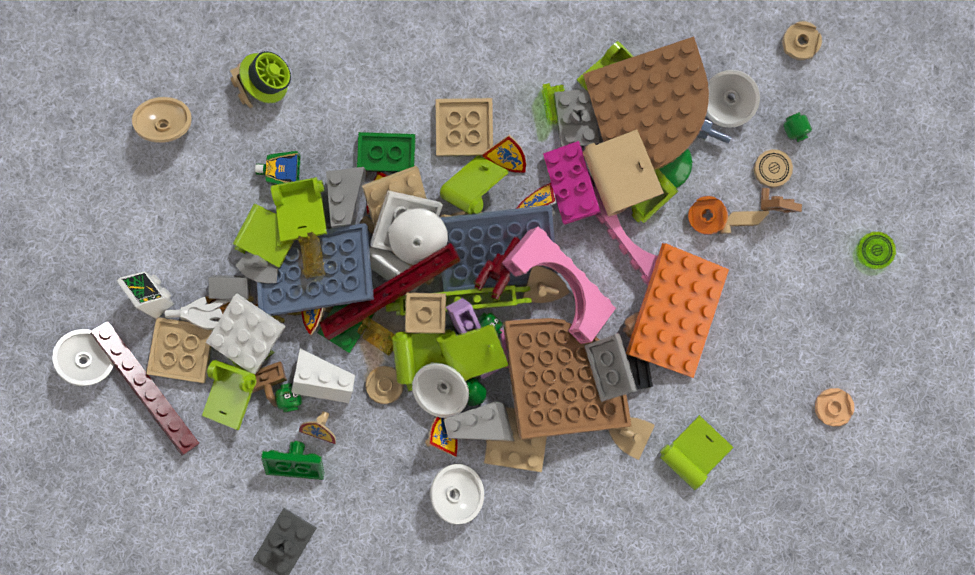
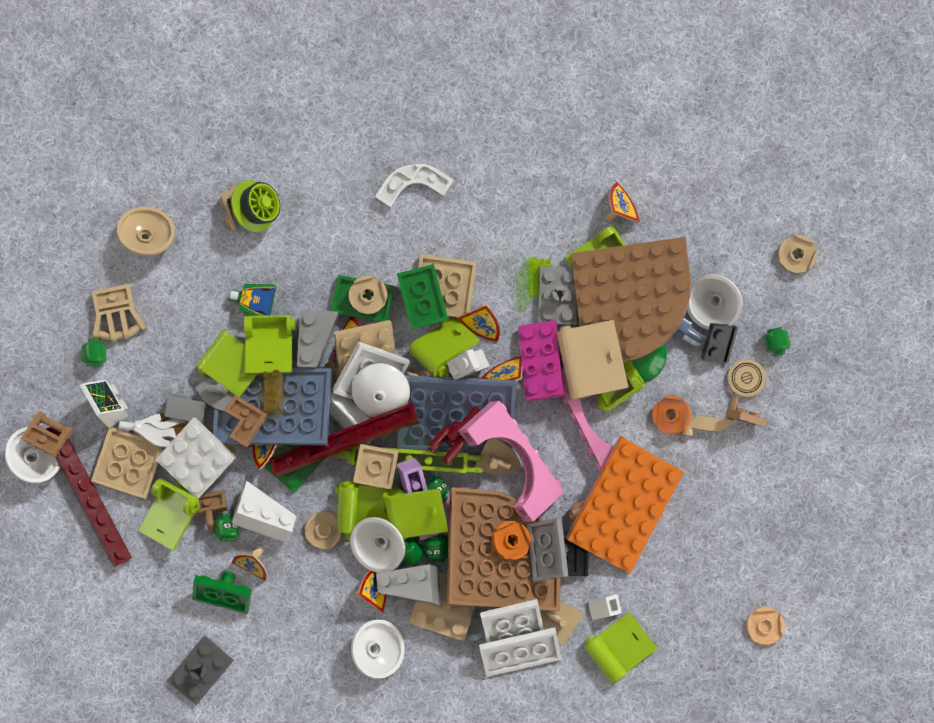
camera: 10 degrees right, 0 degrees up
clear yellow hinge [358,317,395,356] -> none
clear neon green tile [856,232,896,269] -> none
none -> medium nougat plate [21,411,73,458]
none -> green head [81,339,107,367]
none -> tan plate [91,284,147,342]
none -> medium nougat plate [224,395,268,448]
none -> tan plate [349,276,387,315]
none -> white plate [375,164,454,208]
none -> green plate [397,264,448,330]
none -> green head [424,533,448,563]
none -> white arch [447,349,489,380]
none -> white plate [479,627,562,677]
none -> white plate [480,599,544,643]
none -> orange plate [491,521,531,560]
none -> white brick [588,594,622,620]
none -> shield [605,182,640,223]
none -> black plate [701,323,738,363]

